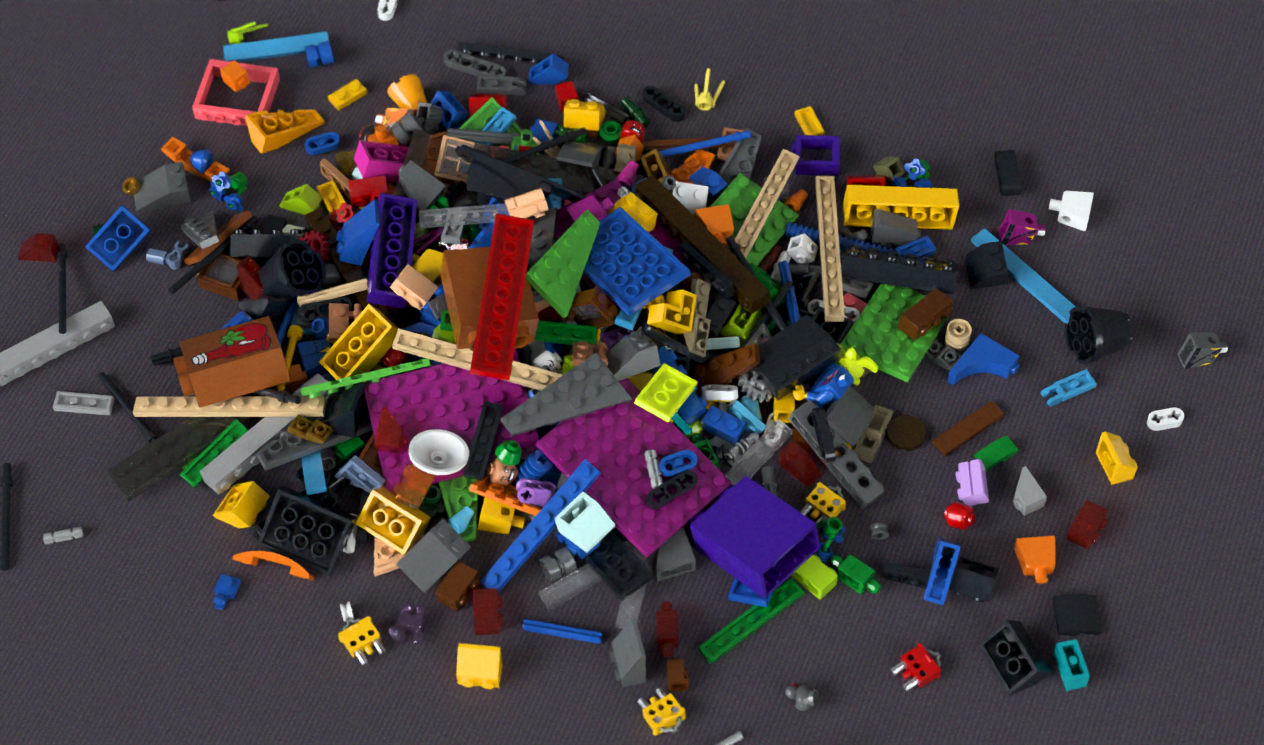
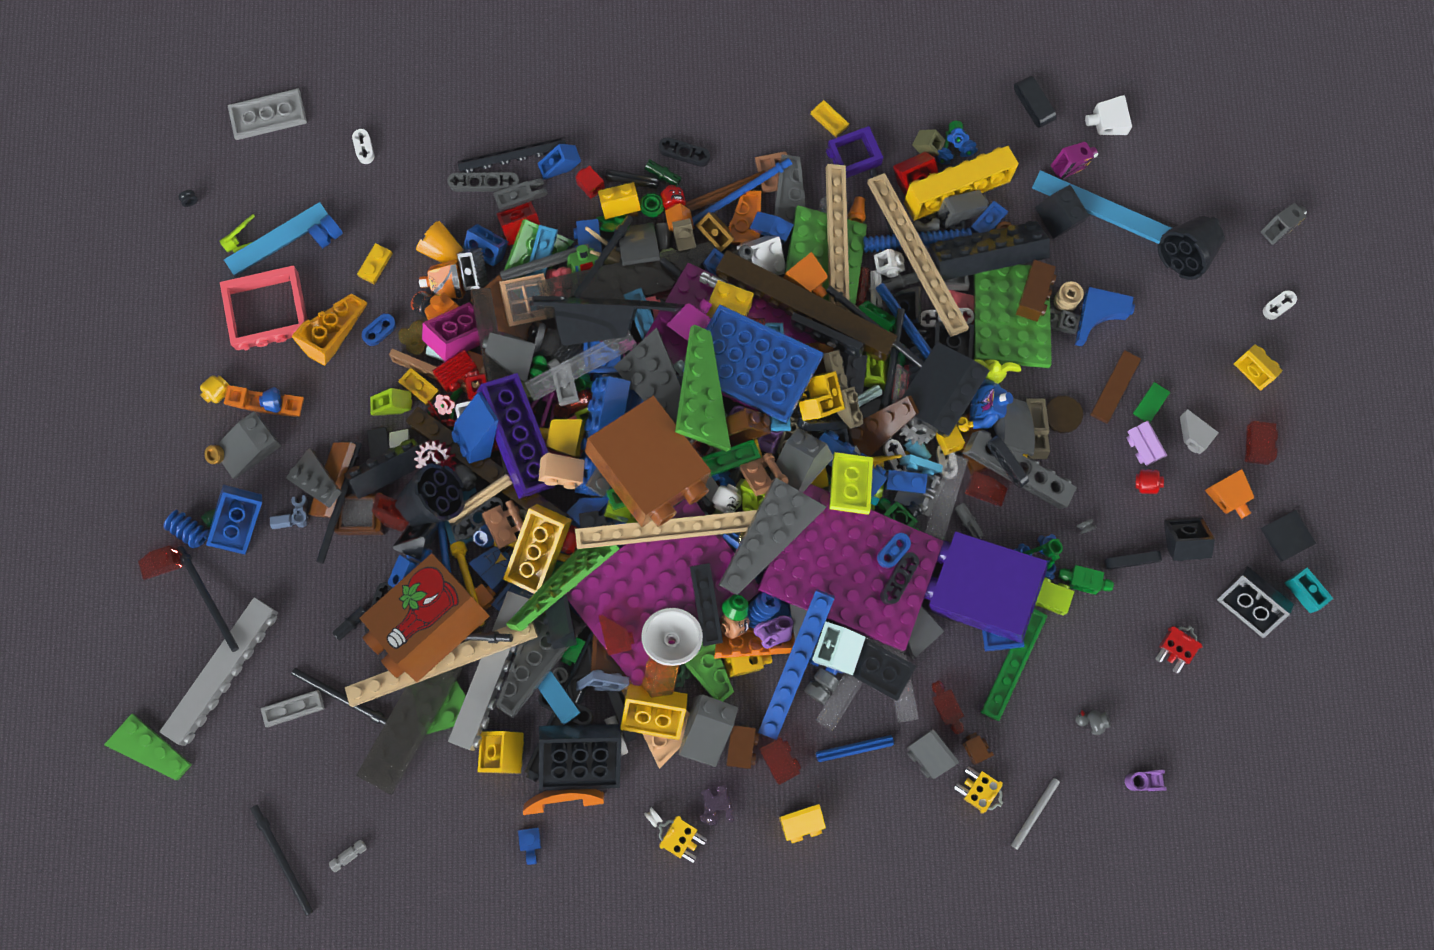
camera: 25 degrees left, 20 degrees up
green tile [180,419,249,489] -> none
blue plant [209,171,248,211] -> none
orange brick [220,60,250,93] -> none
pearl gold slope [287,414,333,444] -> none
dark grey wheel [390,112,425,146] -> none
medium azure cone [448,506,475,534] -> none
red plate [469,213,534,381] -> none
light nougat brick [504,188,549,219] -> none
dark pink cone [617,161,639,189] -> none
light grey axle [645,450,663,488] -> none
light yellow plant [695,68,725,111] -> none
white beam [702,385,738,401] -> none
yellow piece [800,482,846,528] -> none
blue arch [923,536,961,605] -> none
dark azure hinge [1041,369,1097,407] -> none
none -> blue piece [164,510,210,548]
none -> yellow head [200,375,229,403]

